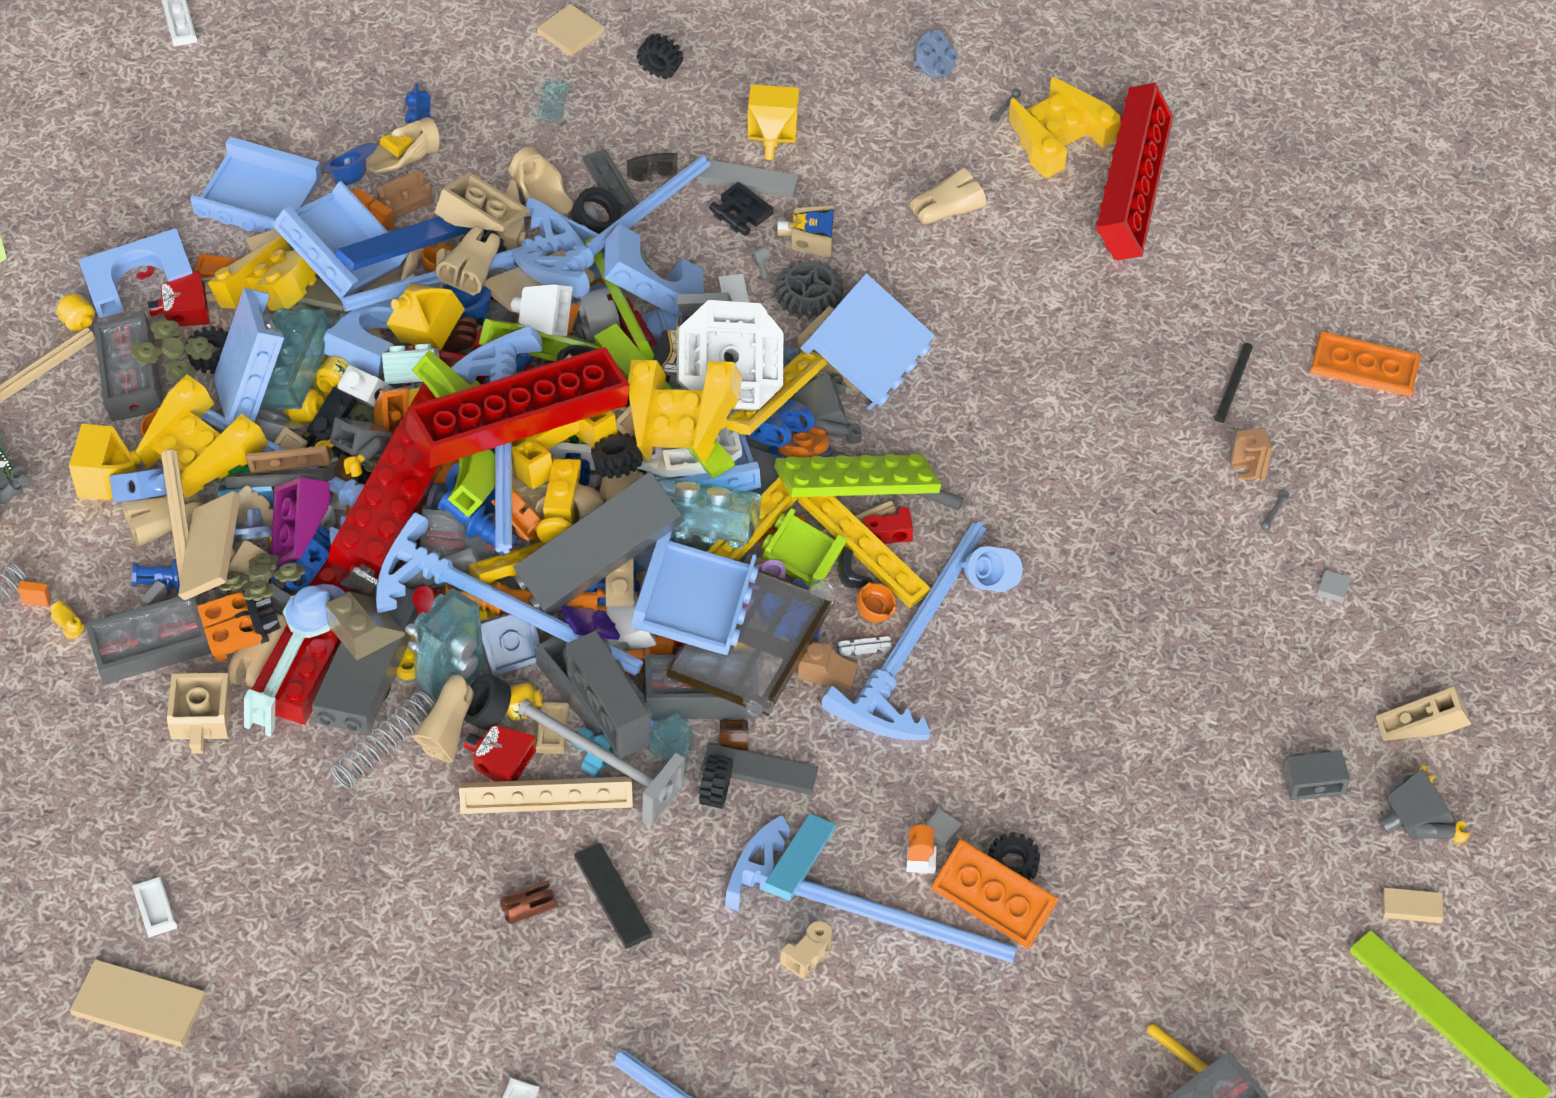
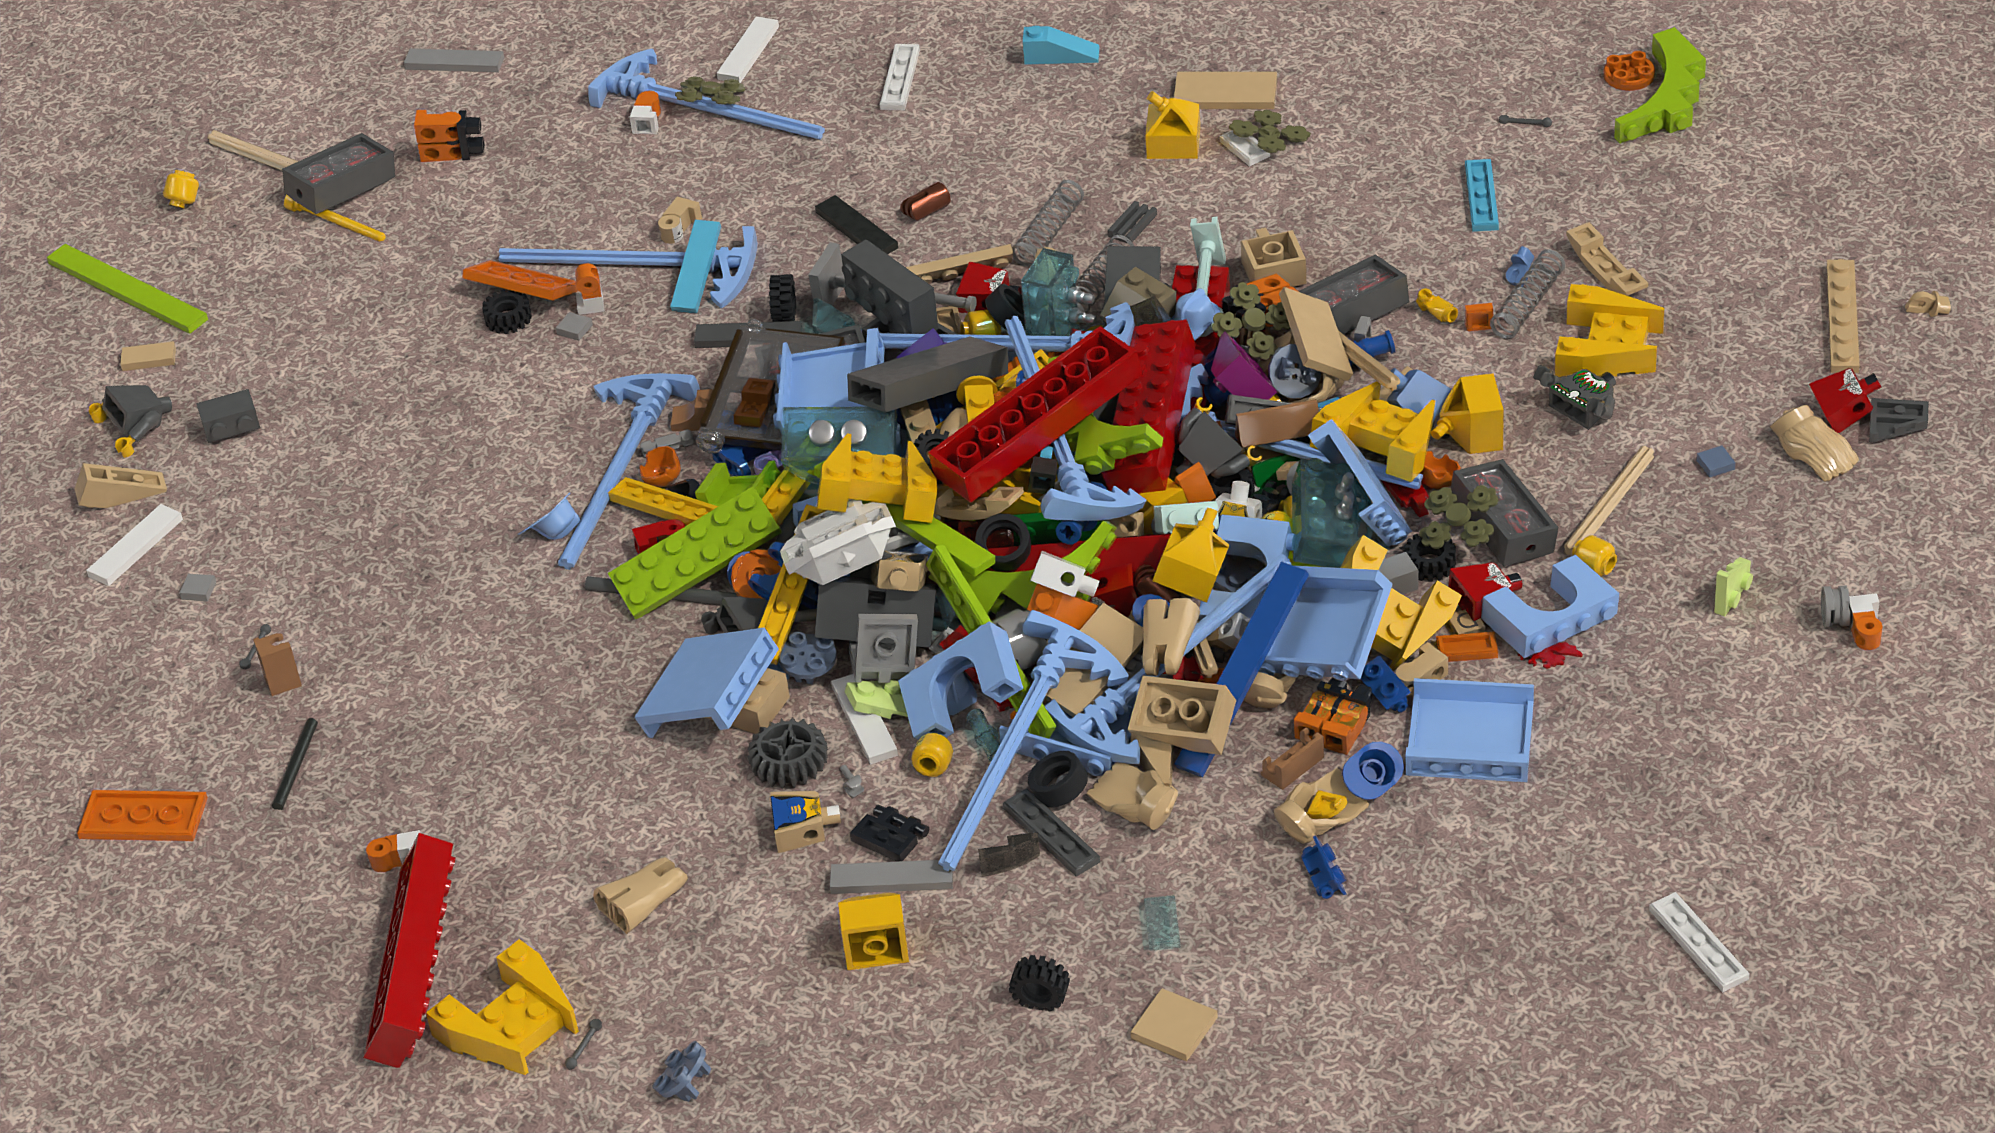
camera: 175 degrees right, 10 degrees down
none -> white tile [86,504,183,586]
none -> orange leg [366,830,421,872]
none -> reddish brown slope [733,377,776,428]
none -> yellow head [911,733,953,777]
none -> light grey piece [1012,180,1084,267]
none -> dark grey tile [1108,201,1157,243]
none -> yellow piece [1145,91,1201,159]
none -> olive plant [1229,110,1311,153]

